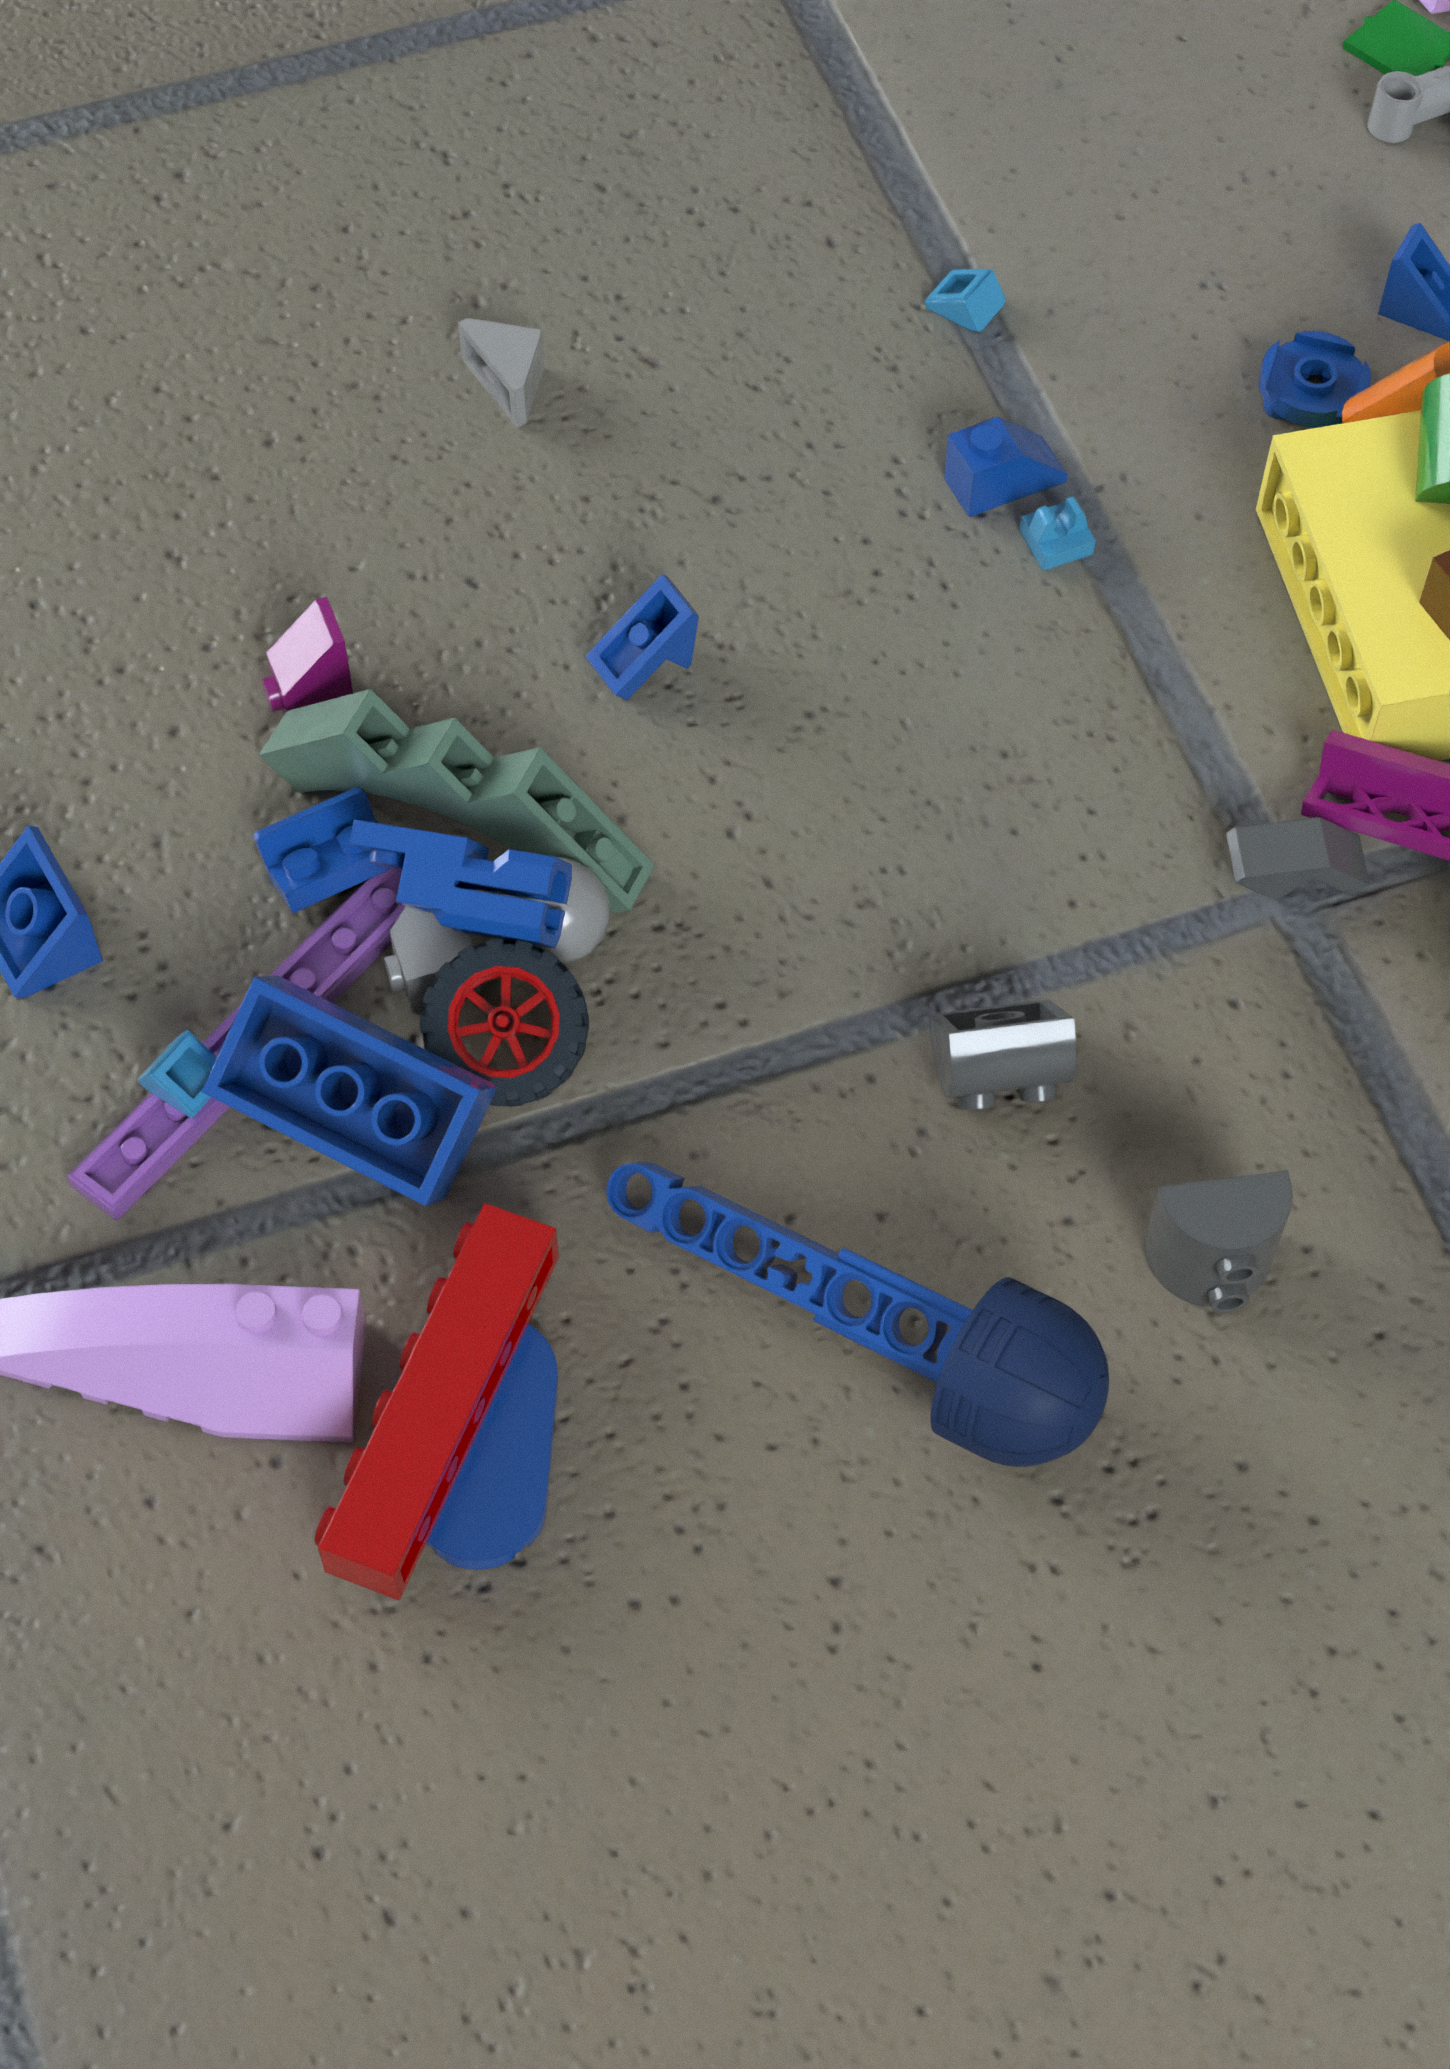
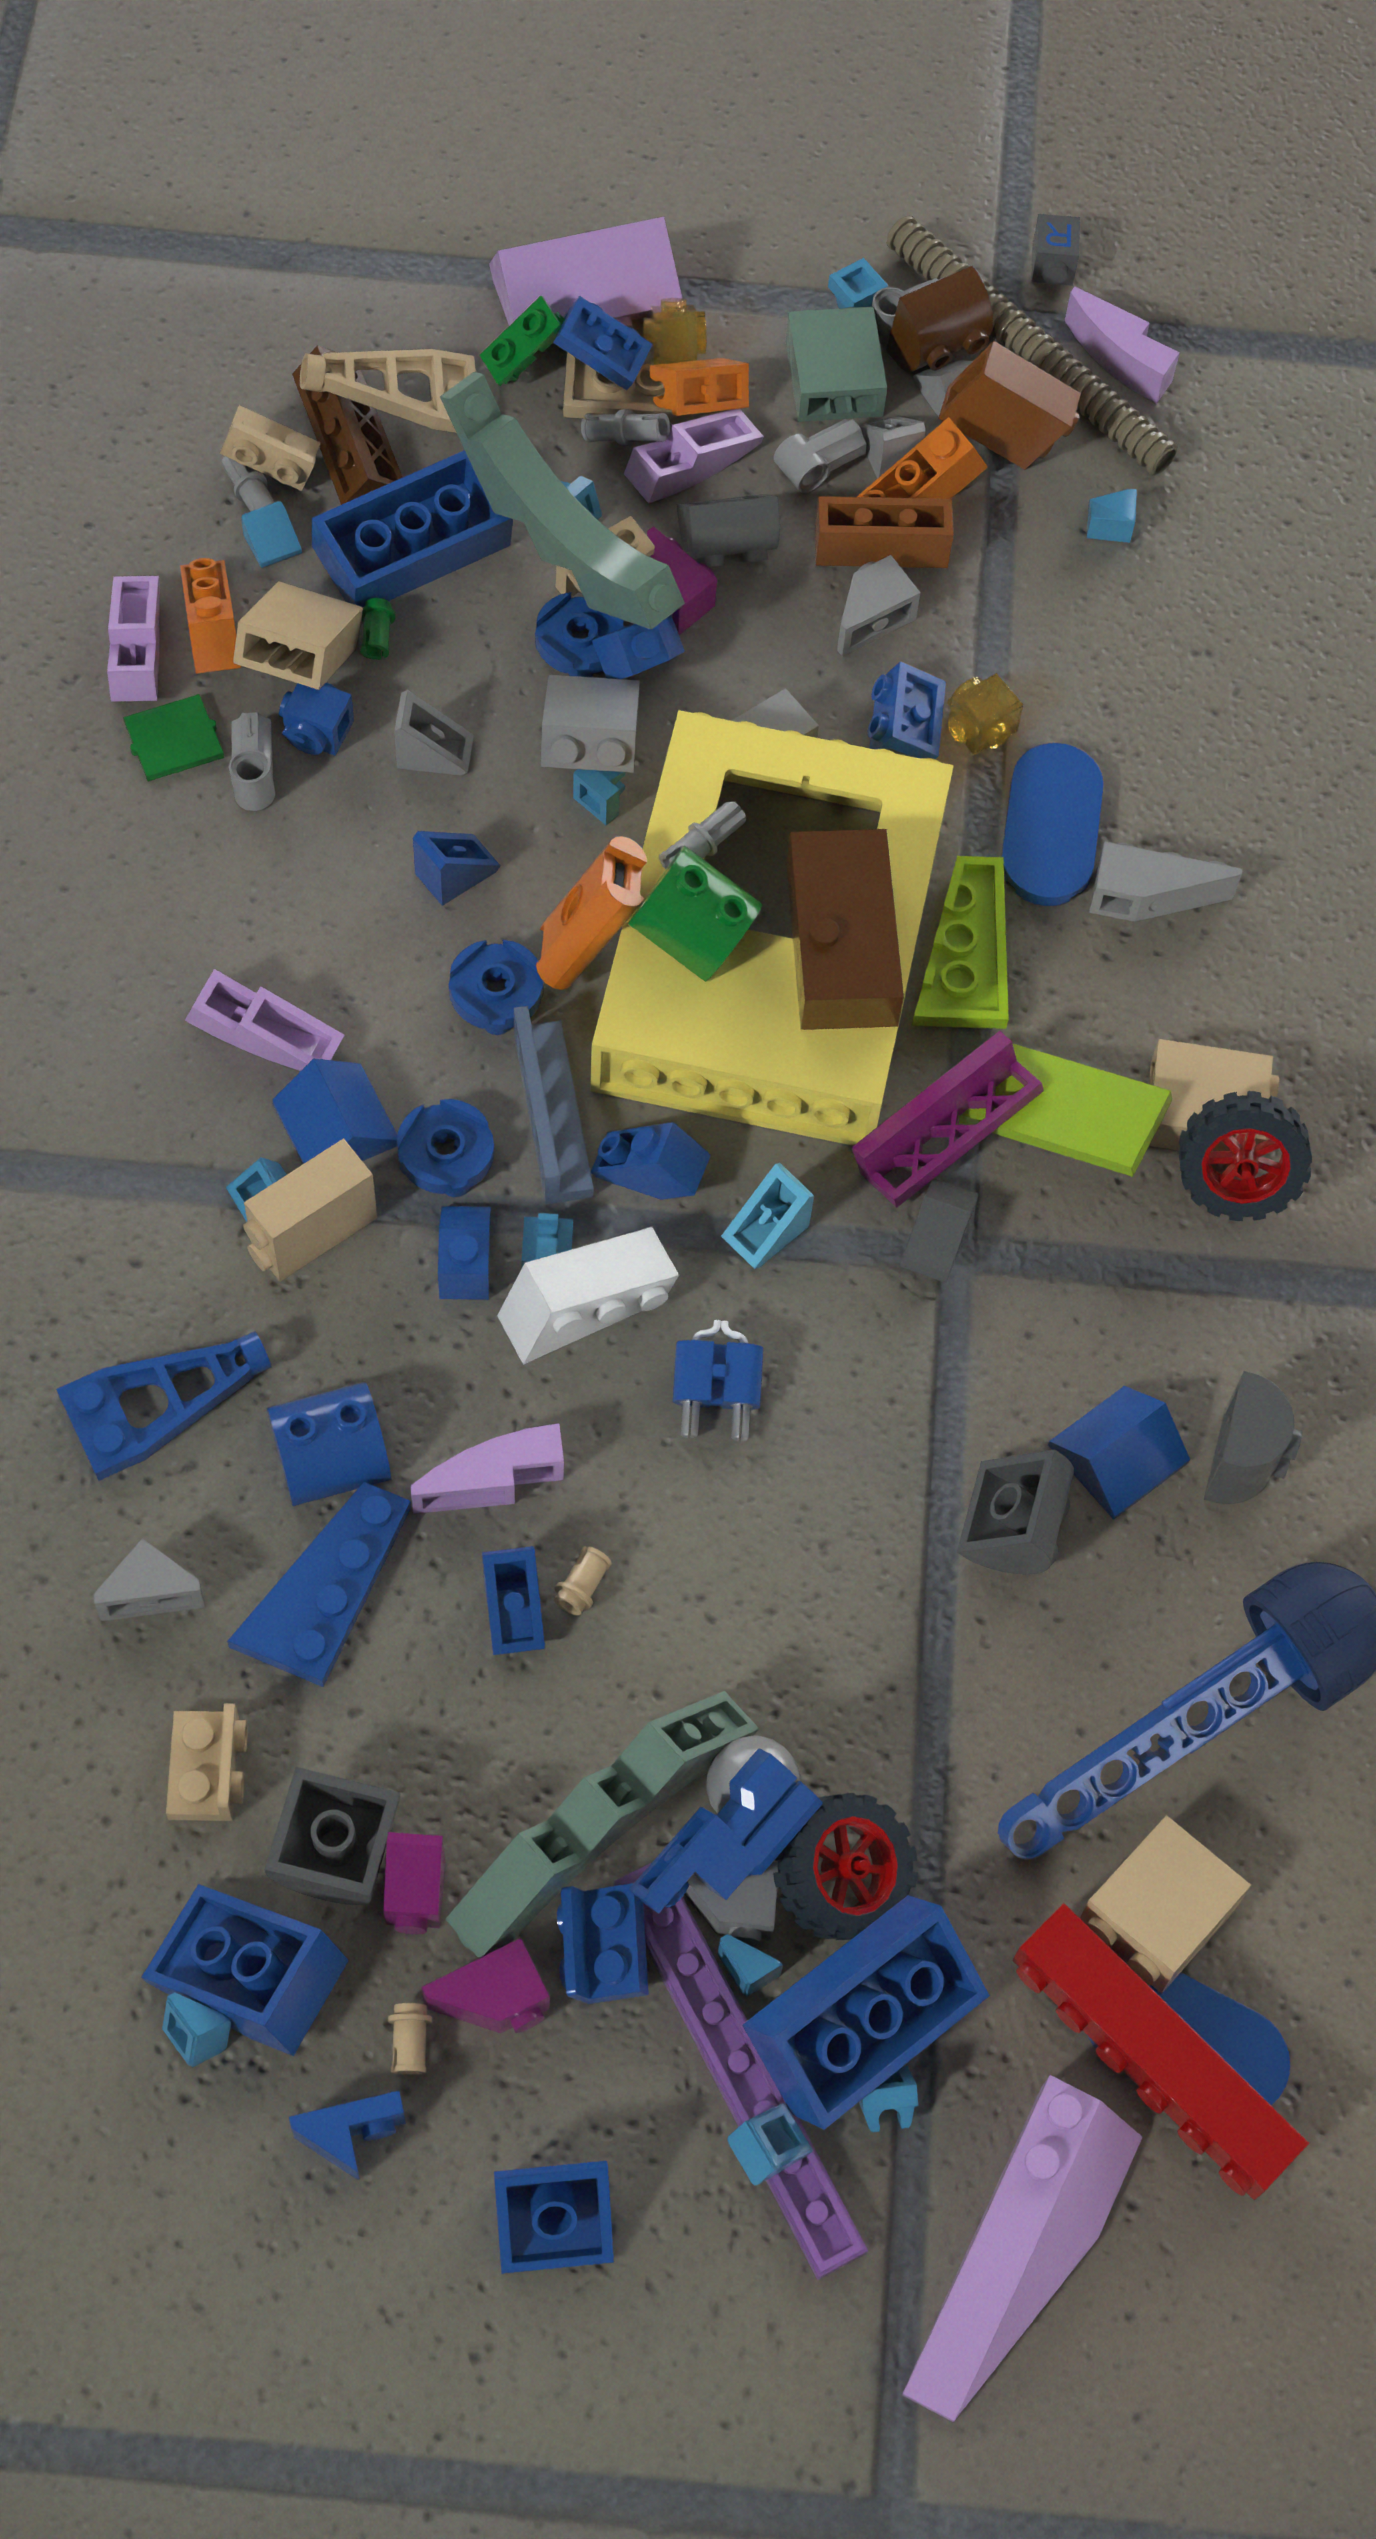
camera: 70 degrees left, 5 degrees up
none -> blue plate [56,1331,272,1481]
none -> blue slope [141,1884,349,2056]
none -> dark azure slope [162,1992,231,2068]
none -> tan bracket [166,1703,248,1821]
none -> lavender slope [185,969,344,1071]
none -> blue wing [227,1482,411,1687]
none -> tan brick [243,1138,377,1282]
none -> dark grey brick [264,1767,401,1905]
none -> blue brick [267,1382,392,1506]
none -> blue slope [272,1058,397,1164]
none -> blue slope [289,2091,406,2180]
none -> tan pin [388,2003,432,2075]
none -> blue plate [397,1099,494,1197]
none -> lavender slope [411,1423,564,1514]
none -> magenta slope [421,1938,550,2033]
none -> white wedge [497,1227,679,1364]
none -> sand blue fence [514,1006,594,1205]
none -> tan pin [554,1546,612,1615]
none -> blue slope [590,1122,711,1200]
none -> blue piece [672,1320,764,1442]
none -> dark azure slope [717,1934,783,1997]
none -> medium azure slope [721,1163,814,1269]
none -> dark azure tile [859,2066,918,2132]
none -> blue slope [1048,1386,1190,1520]
none -> tan brick [1080,1815,1251,1993]

